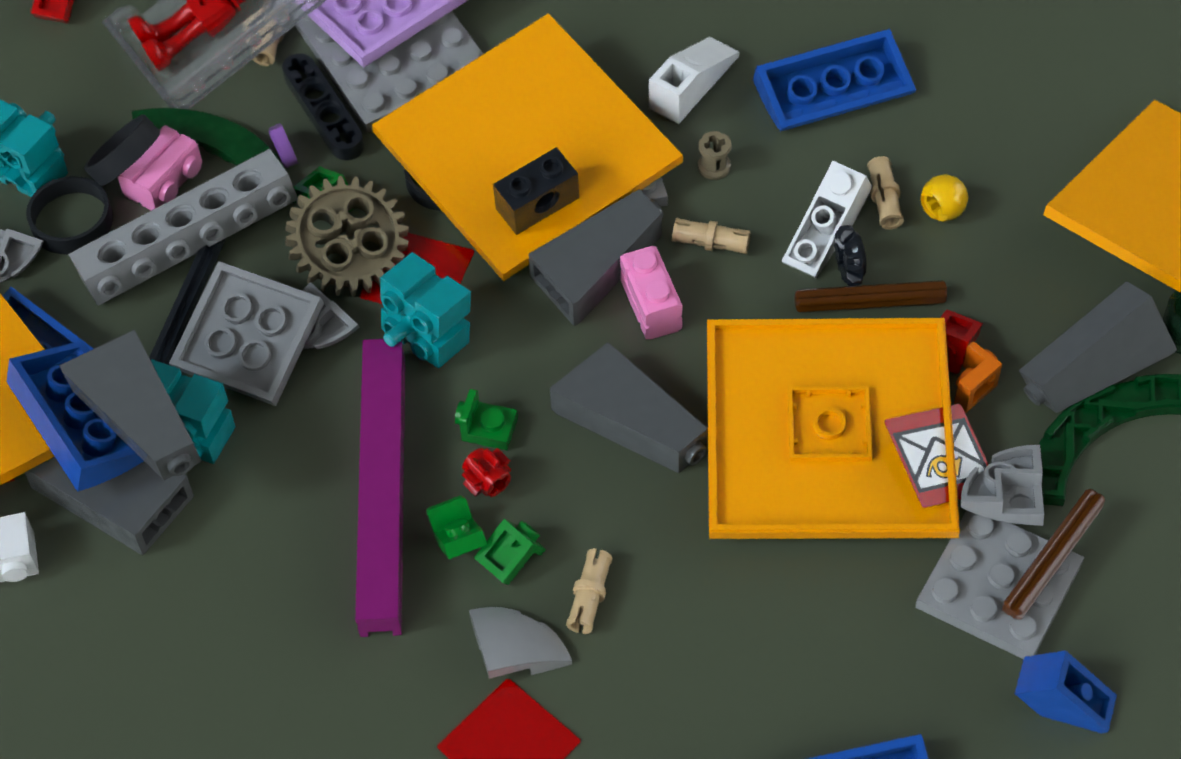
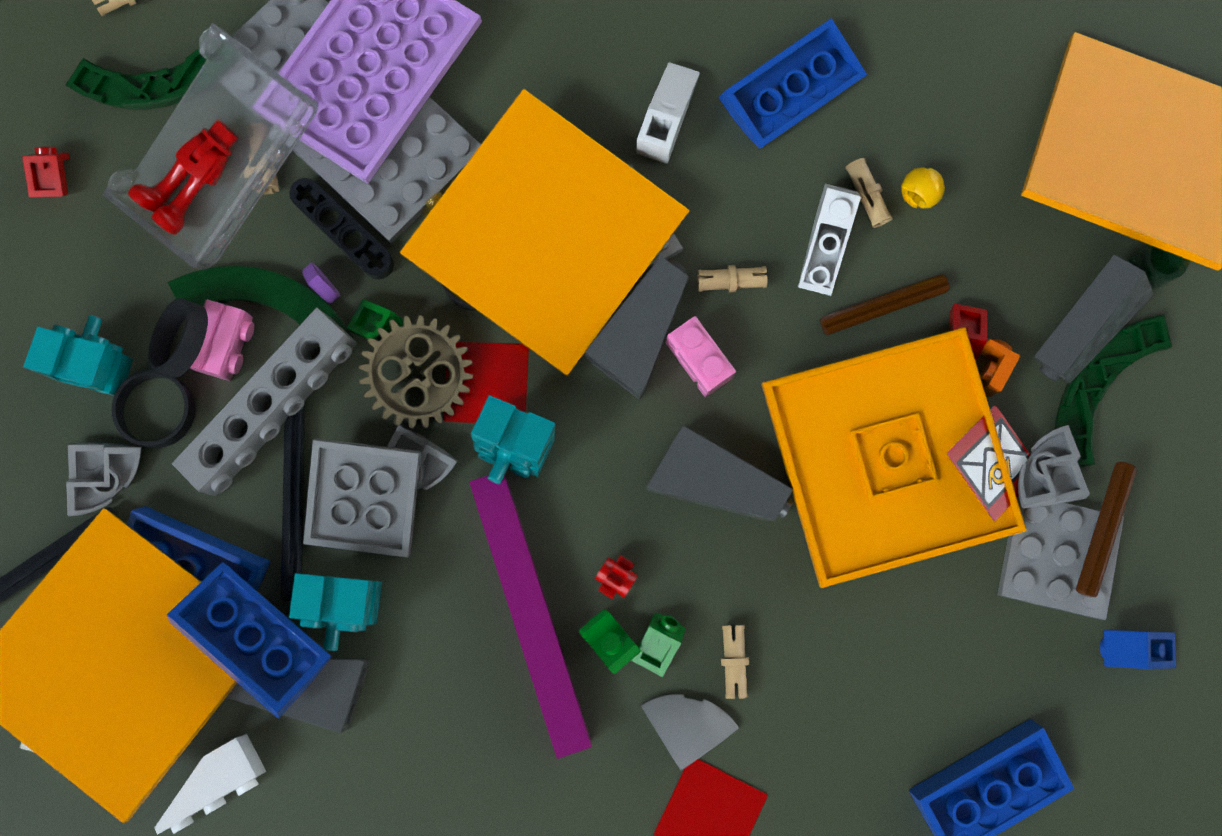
camera: 20 degrees left, 25 degrees up
dark grey slope [59,330,202,480] -> none
green bracket [455,389,518,451] -> none
black brick [493,147,579,235] -> none
dark tan bush [698,131,732,180] -> none
black gear [834,225,867,286] -> none

